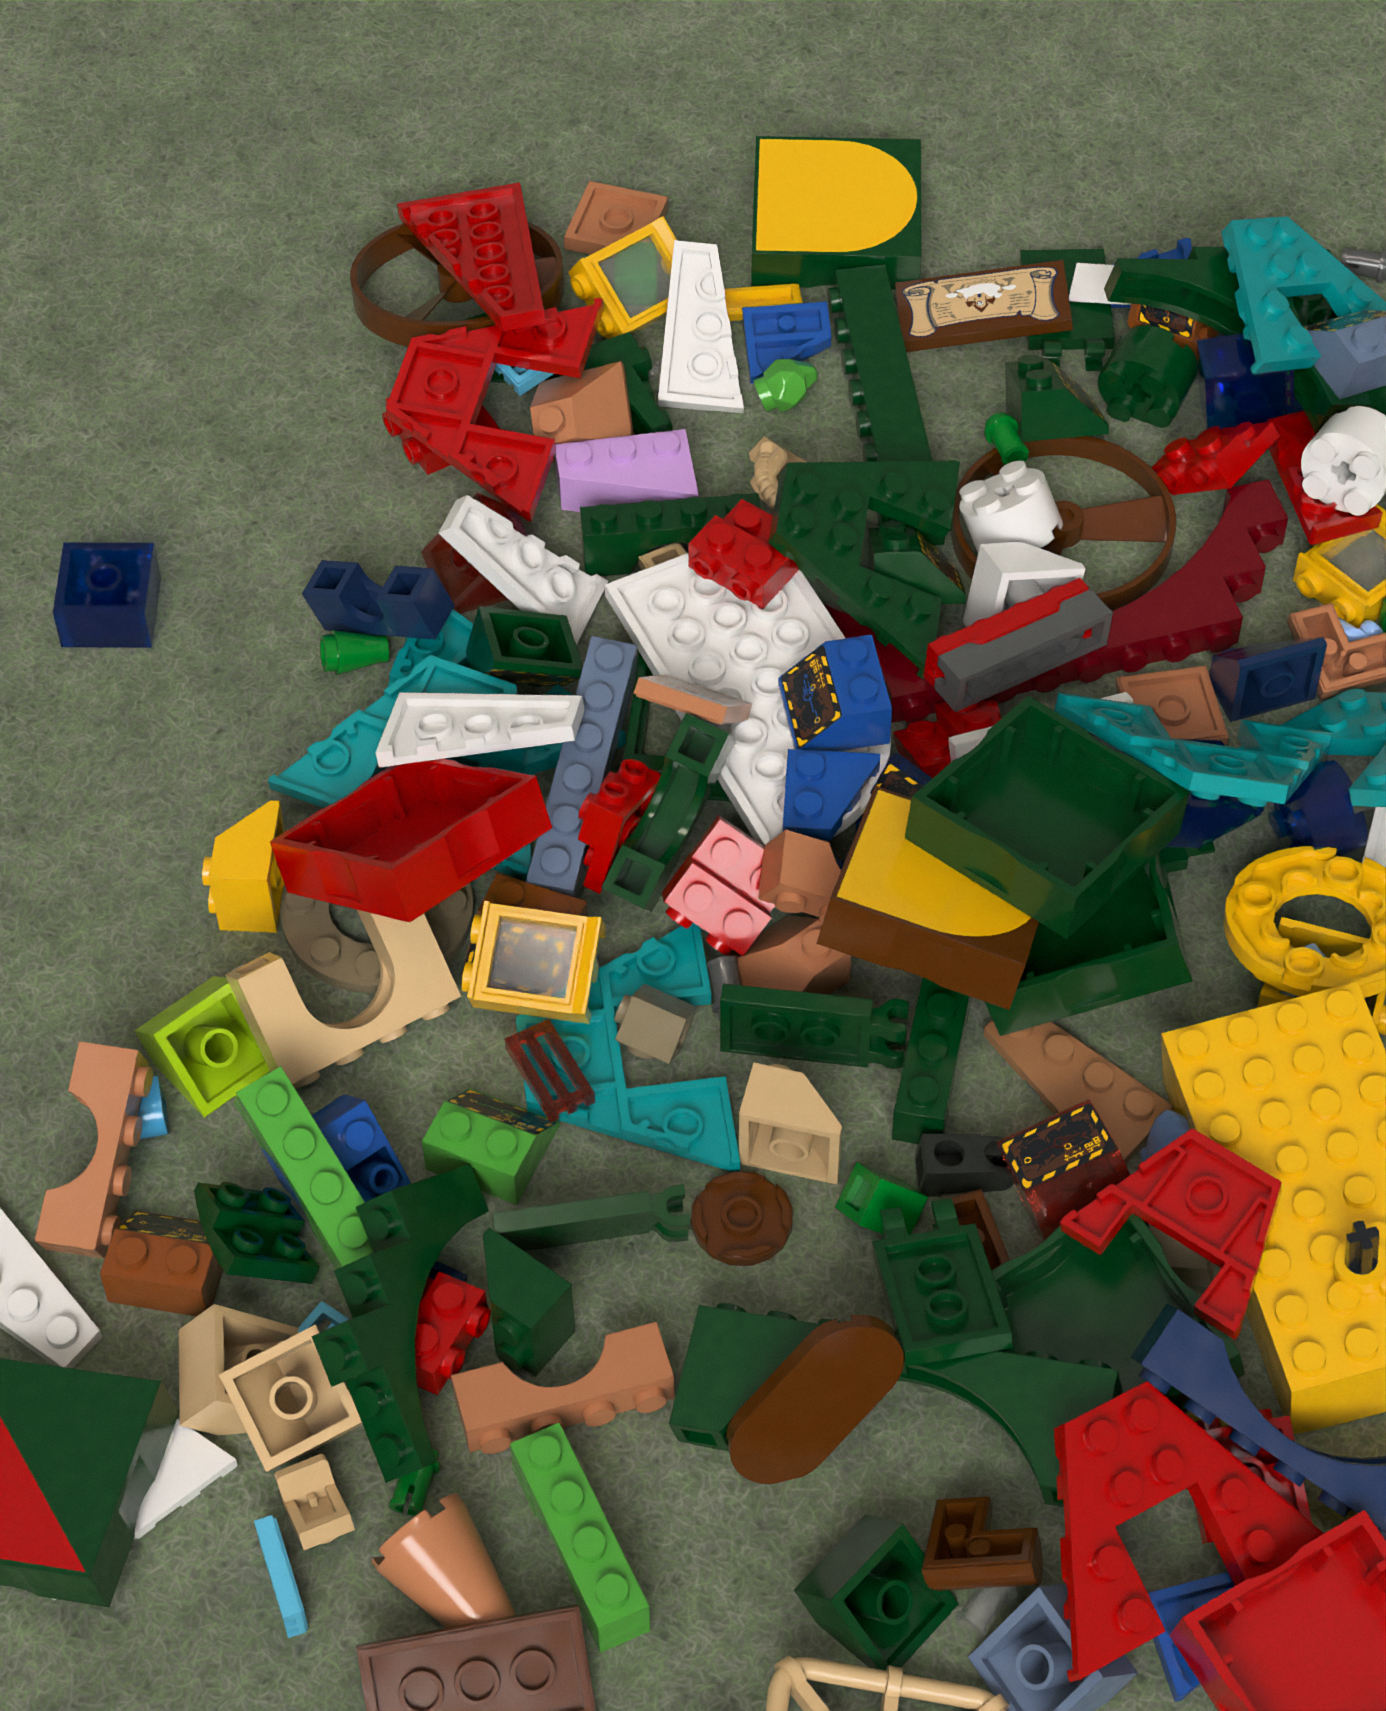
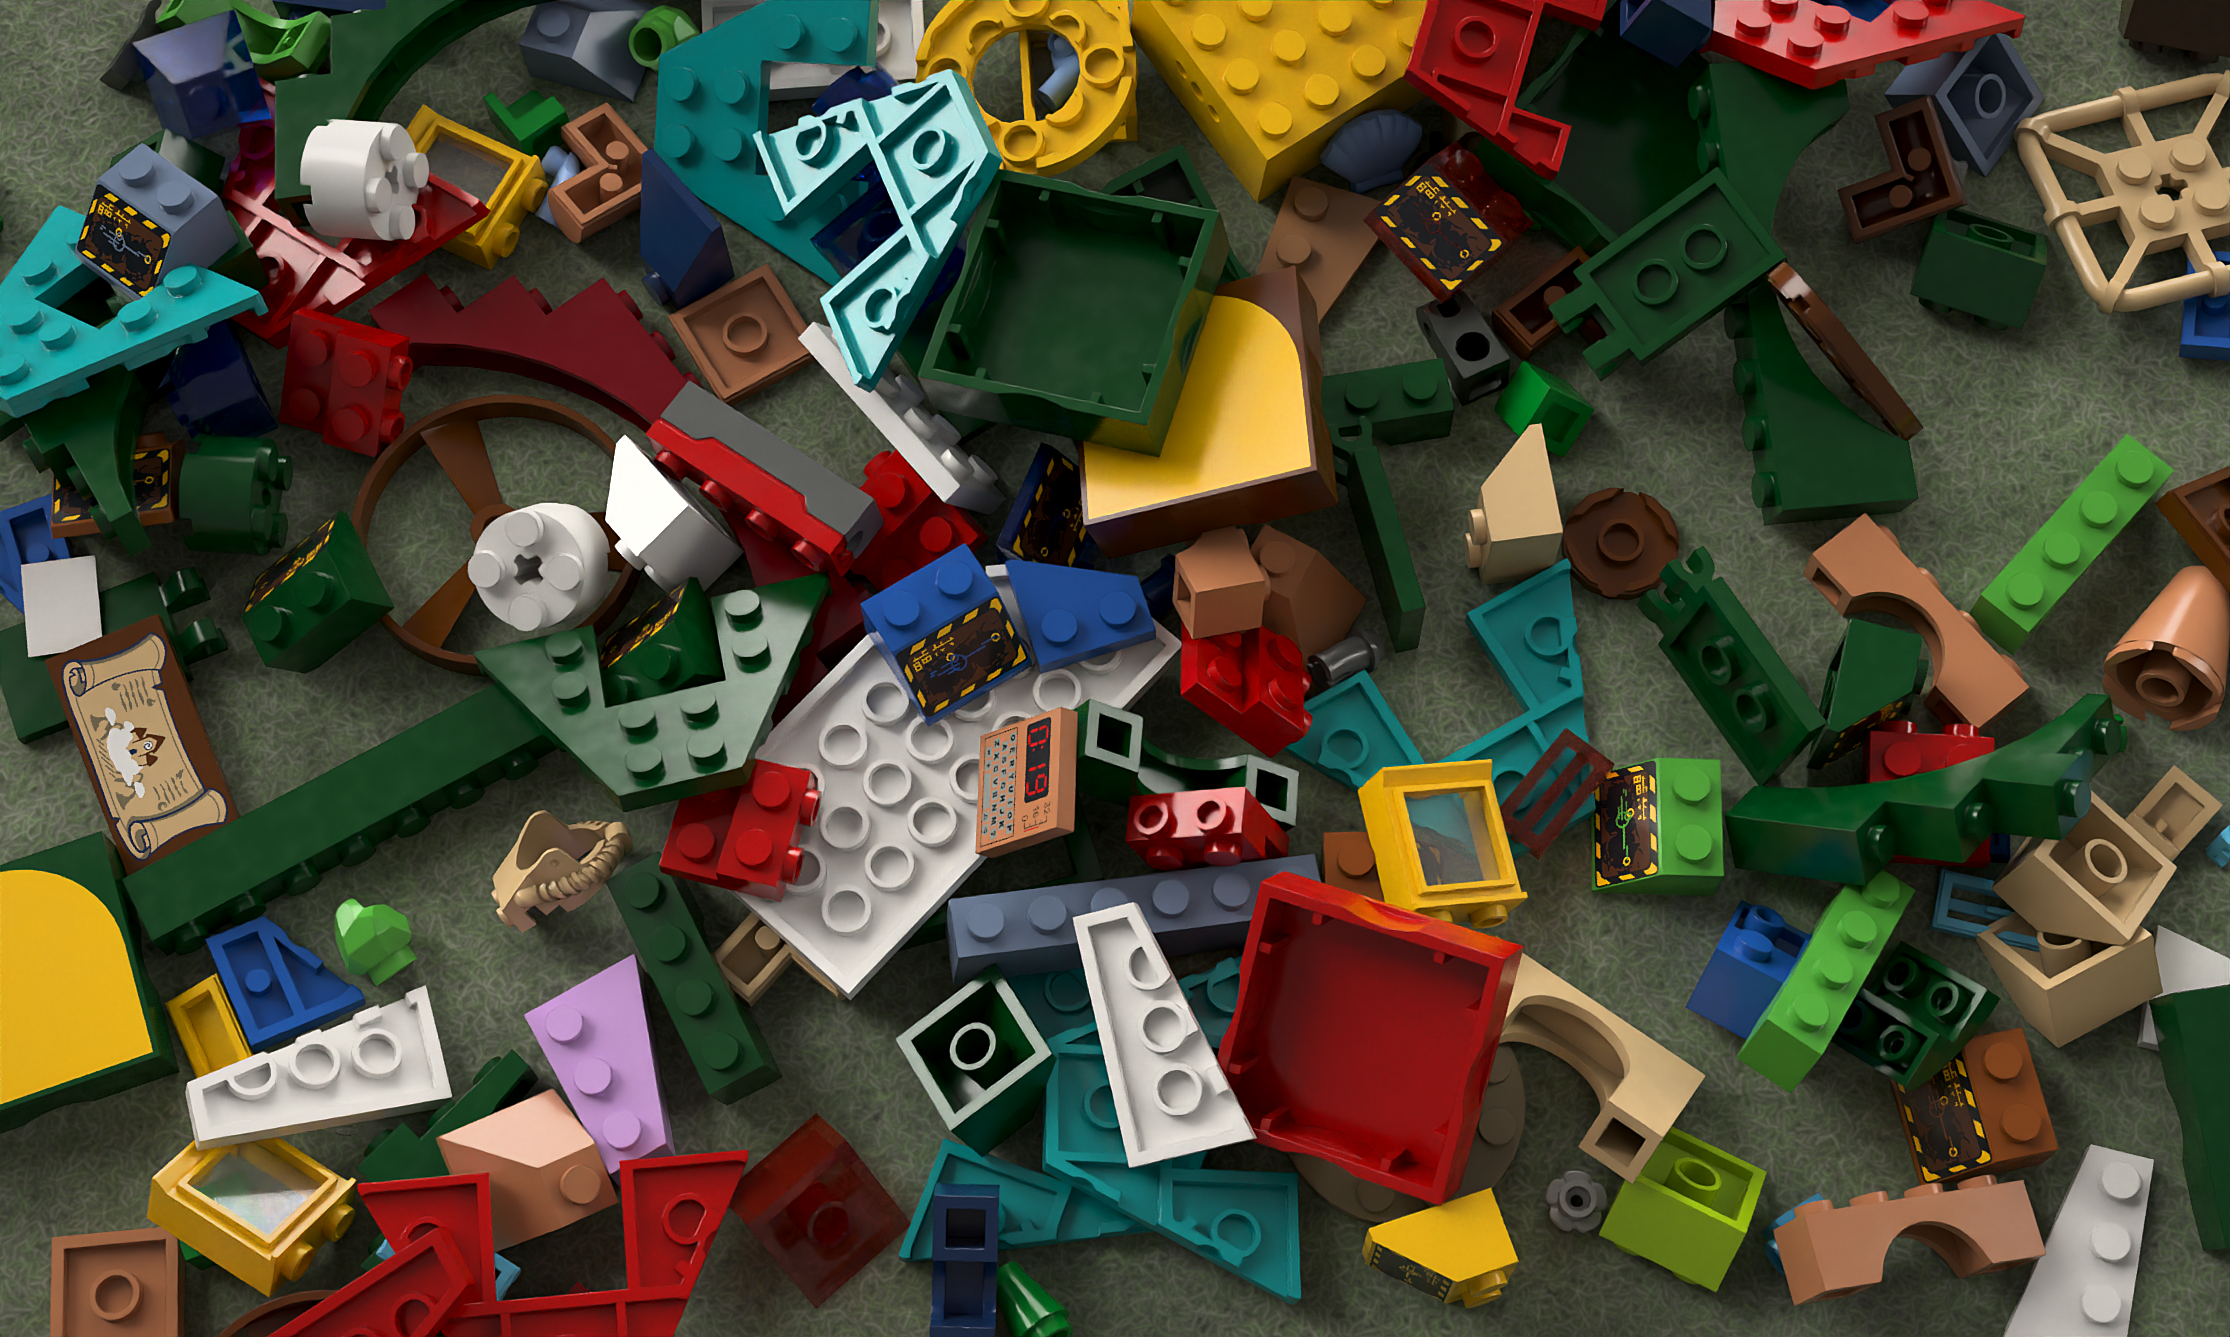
camera: 110 degrees left, 15 degrees up
white wing [439,495,608,646] -> none
dark tan brick [614,984,698,1064] -> none
green pin [984,412,1029,465] -> none

